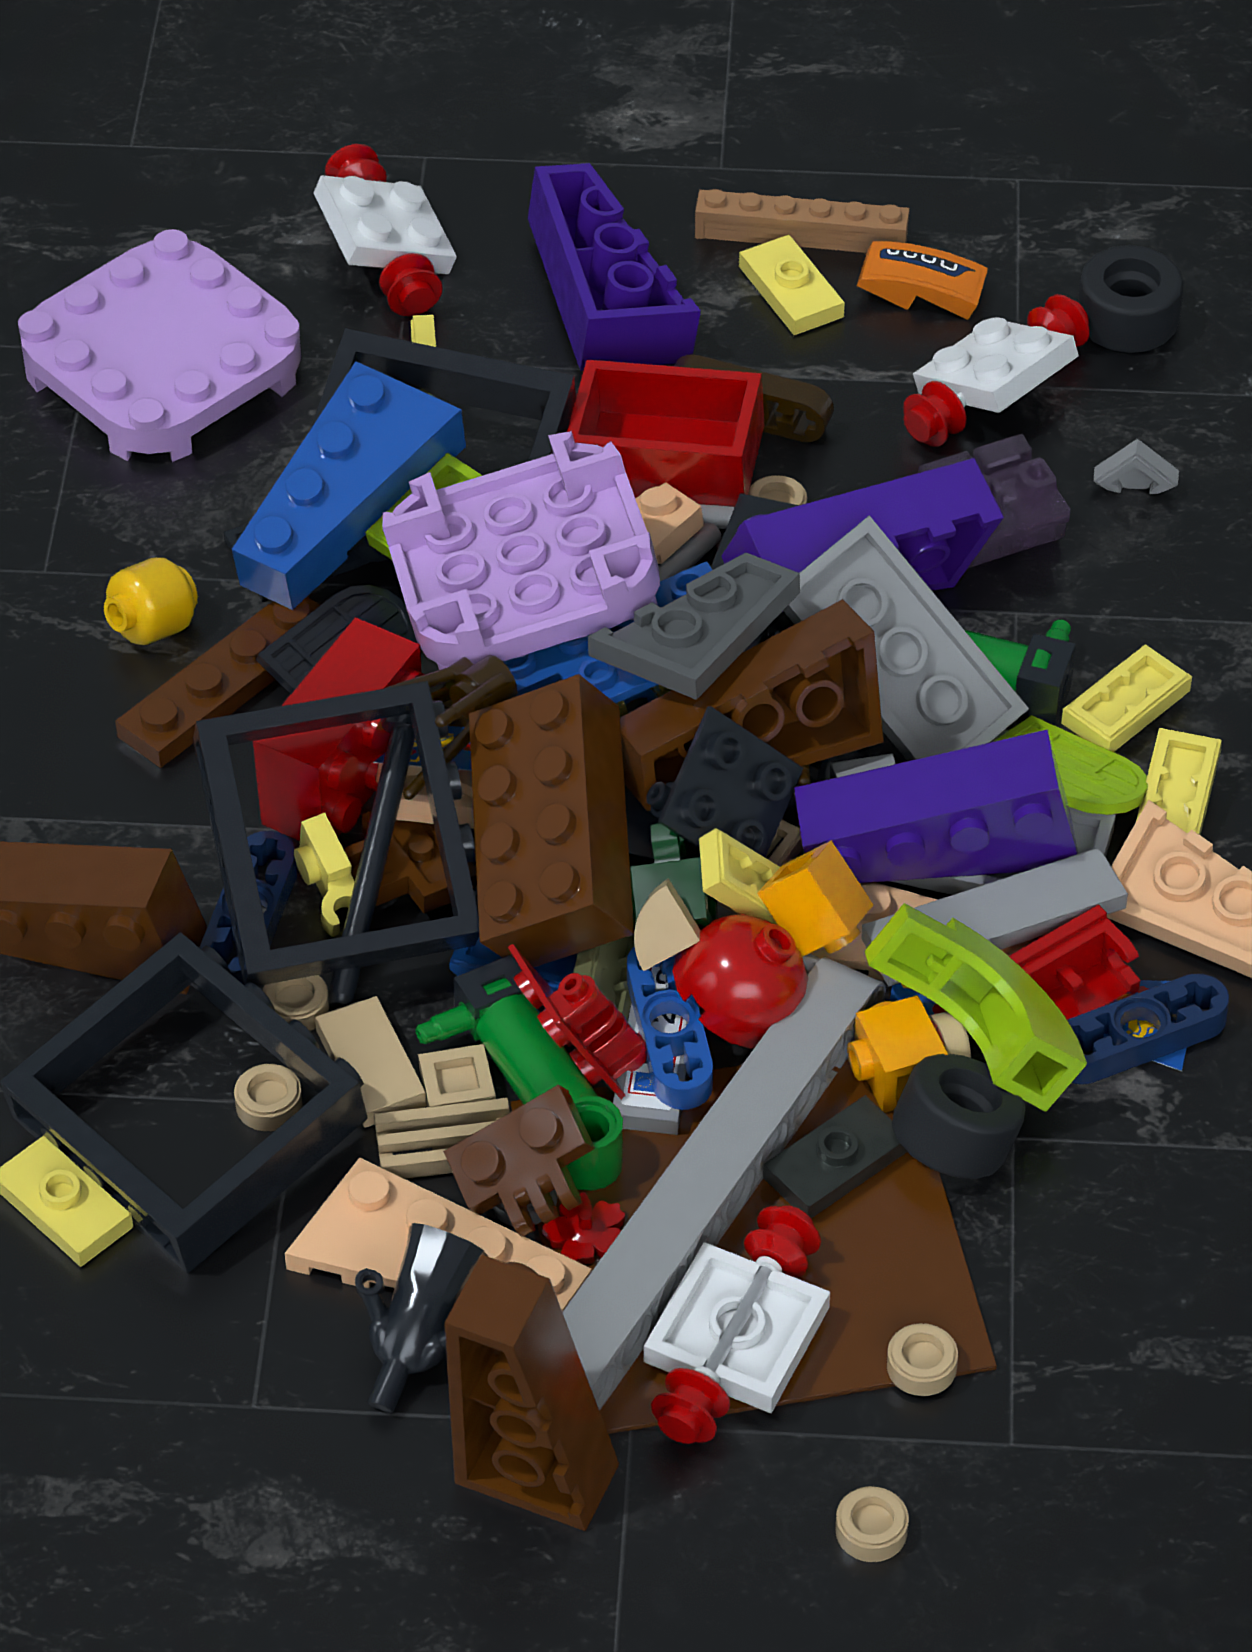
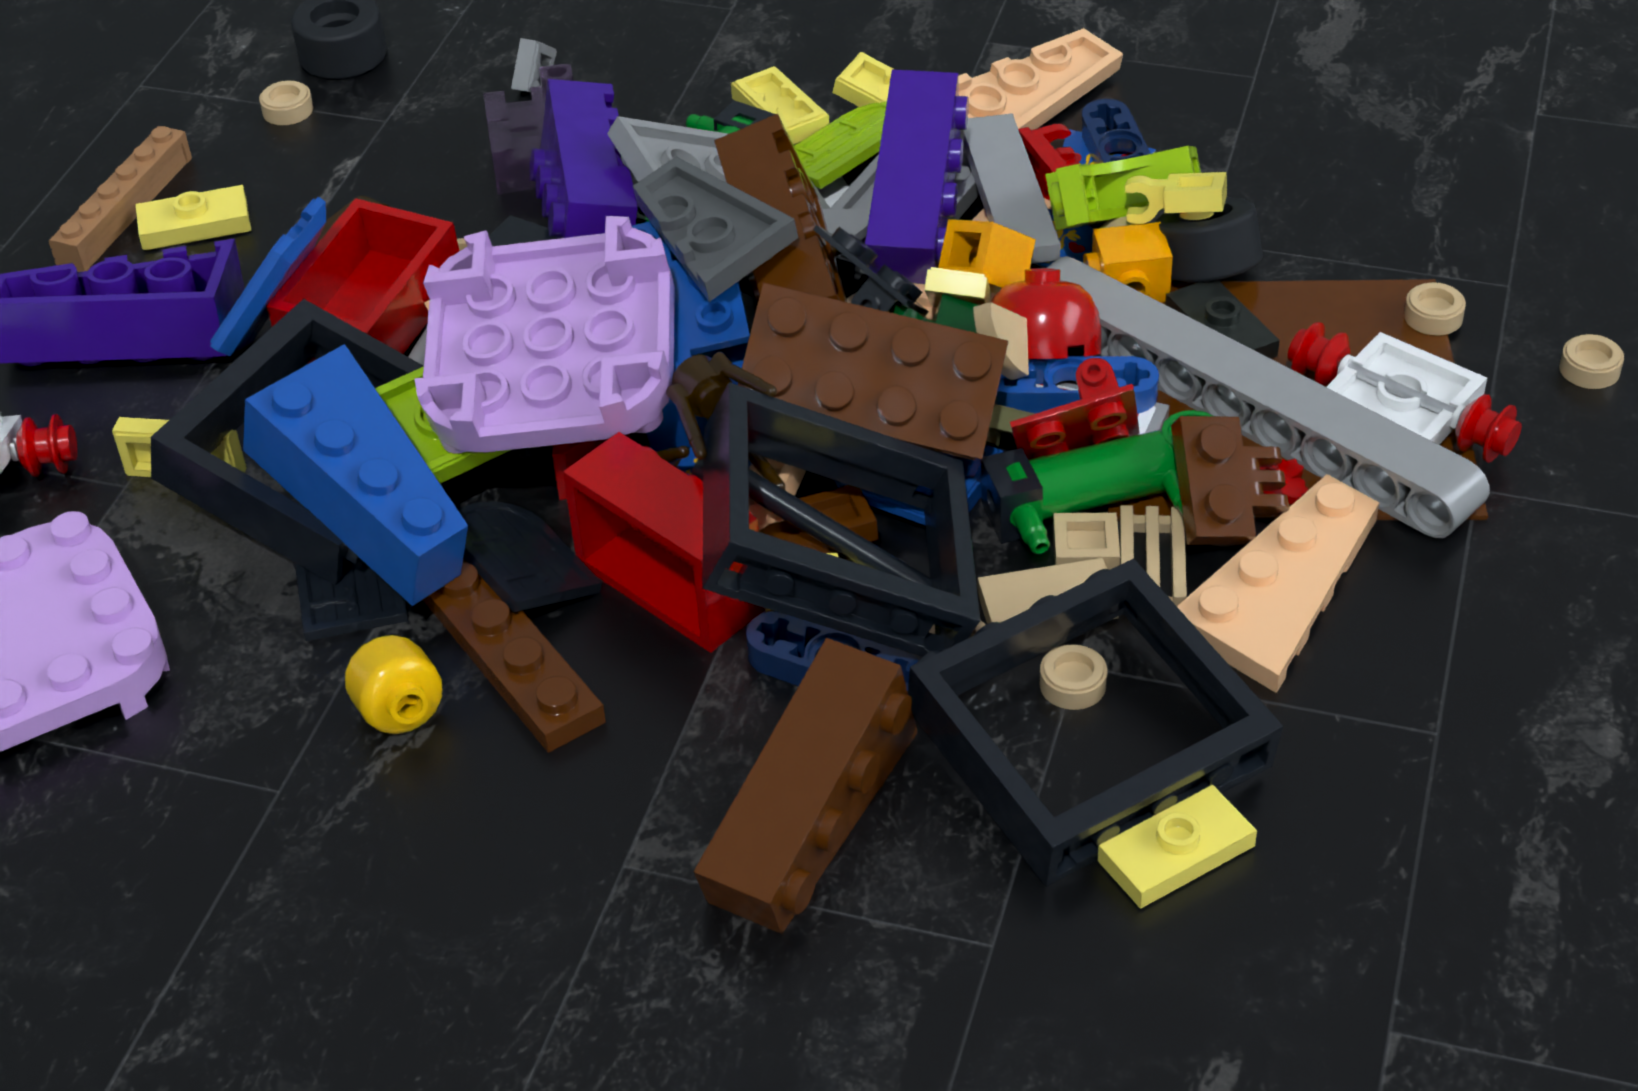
camera: 75 degrees left, 5 degrees down
black piece [355,1223,488,1413] -> none
reddish brown wedge [445,1255,619,1532] -> none
orange slope [857,241,988,320] -> none
white plate [903,294,1089,447] -> none
none -> blue tile [210,196,326,356]
none -> tan tile [259,81,314,125]
none -> light yellow plate [1125,172,1227,224]

